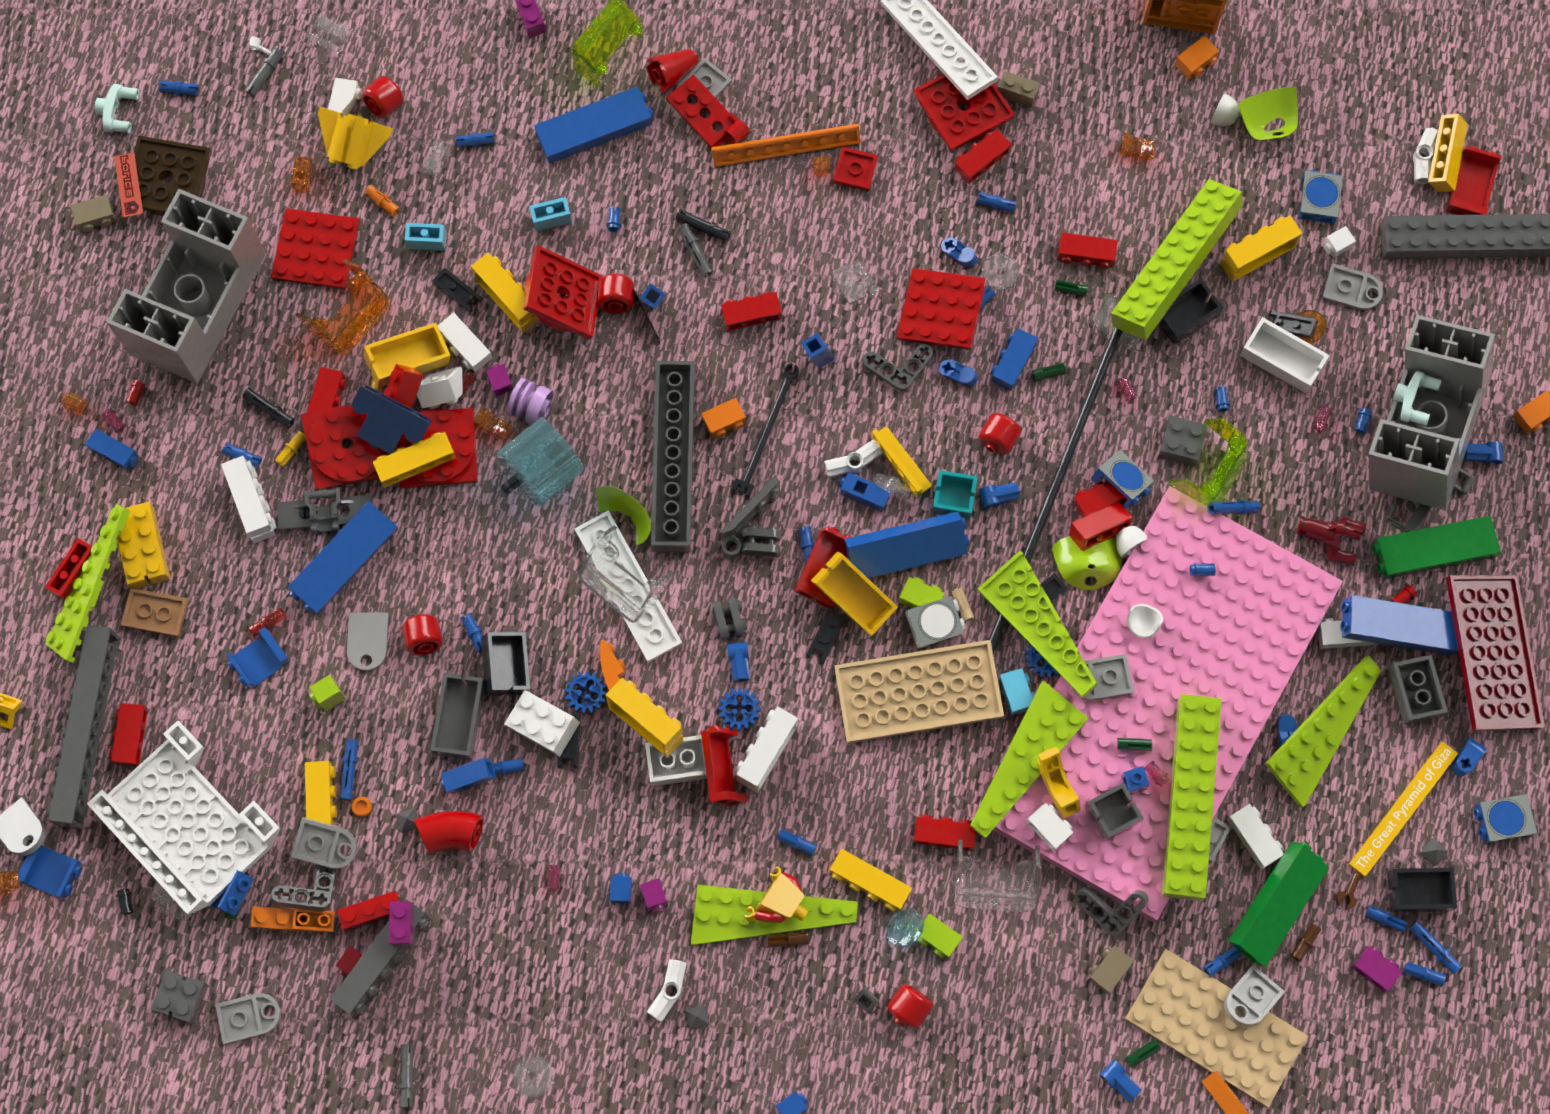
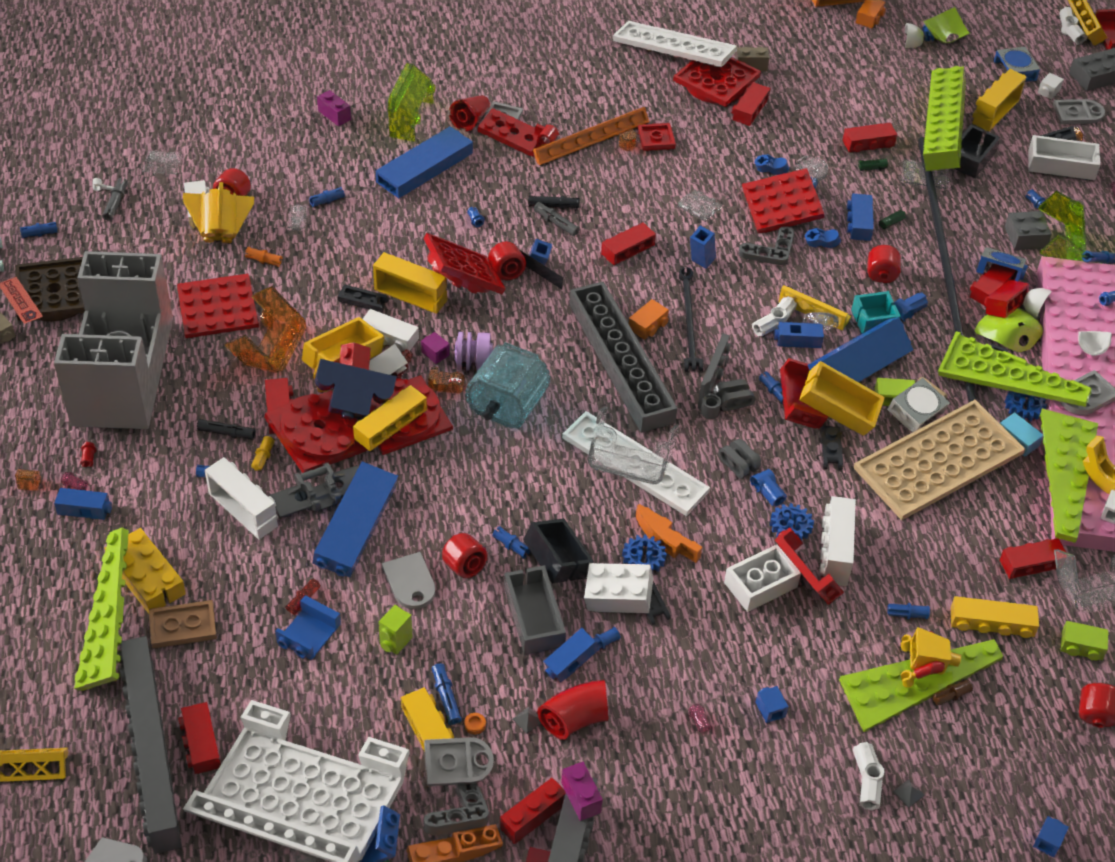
camera: 25 degrees left, 25 degrees down
red brick [45,538,92,601] -> none
clear orange leg [291,156,313,193] -> none
medium azure brick [405,223,447,251] -> none
medium azure brick [529,197,572,232] -> none
lime piece [595,486,651,545] -> none
yellow piece [606,678,684,758] -> none
magenta brick [640,878,668,915] -> none
dark grey slope [854,987,879,1014] -> none
clear light blue plate [887,908,924,948] -> none
blue pin [977,192,1016,213] -> none
clear pink pin [1116,376,1138,402] -> none
clear orange leg [1119,132,1157,160] -> none

